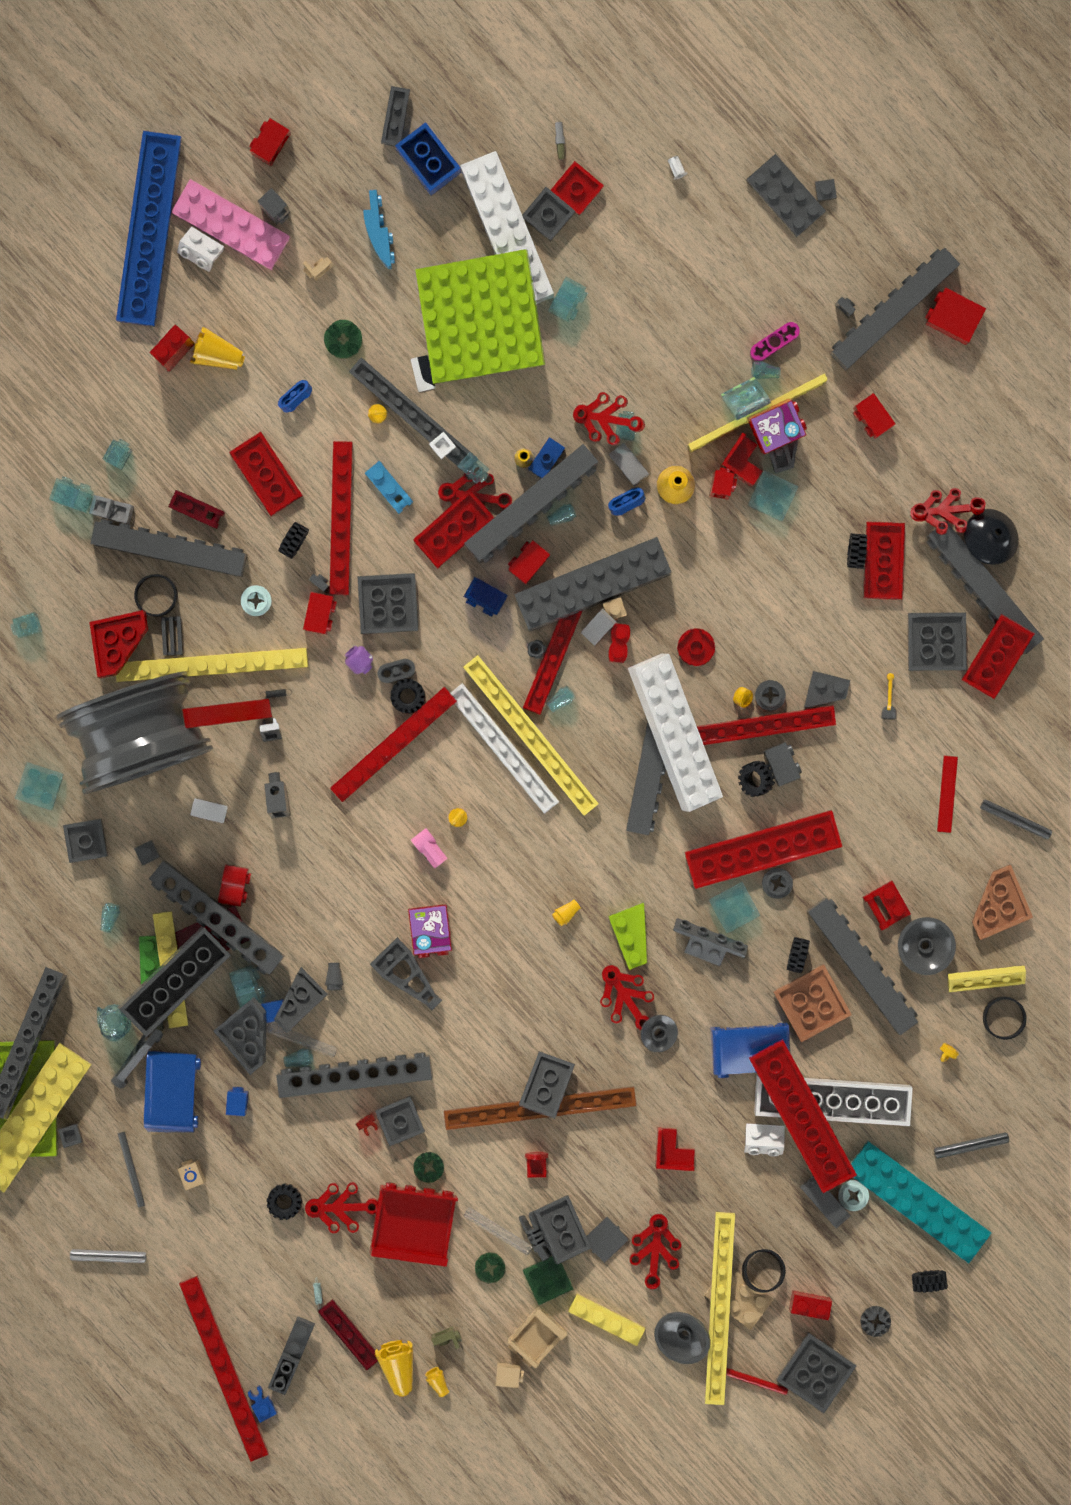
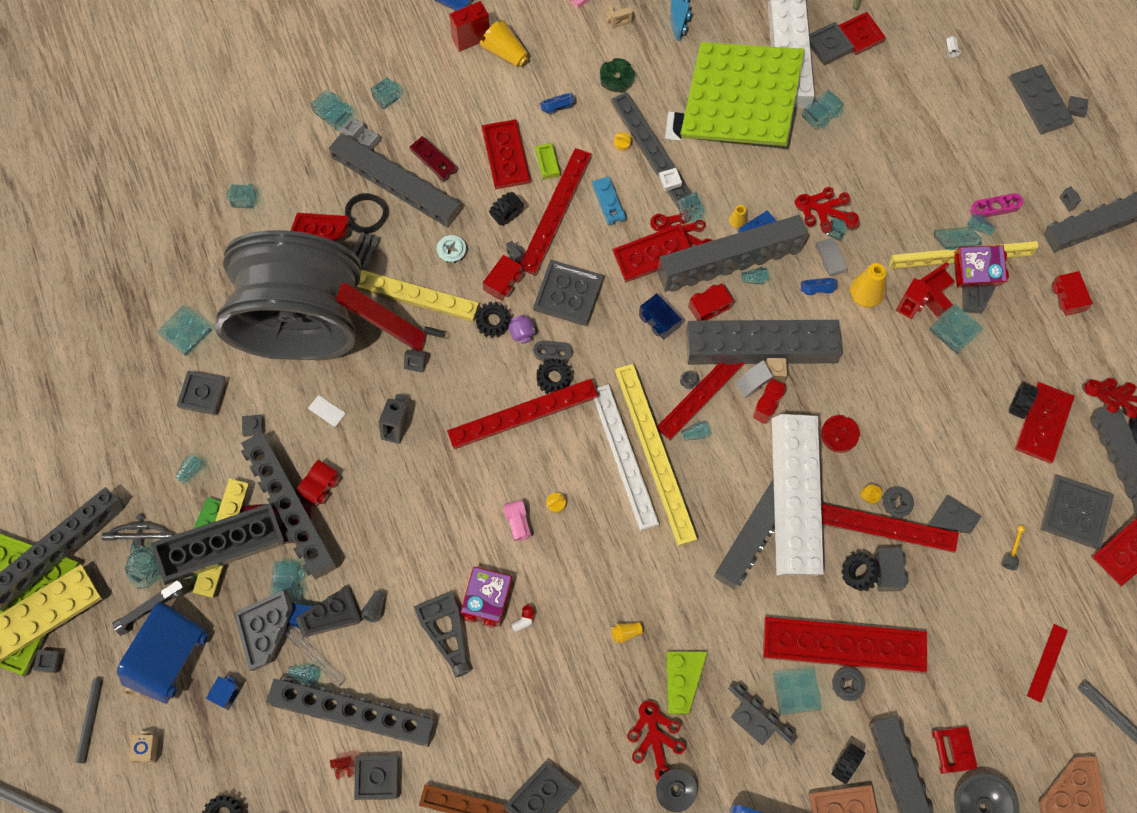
camera: 15 degrees right, 20 degrees down
none -> dark grey piece [102,513,174,548]
none -> black tyre [476,301,510,338]
none -> arm [511,605,535,633]
none -> lime tile [535,143,560,180]

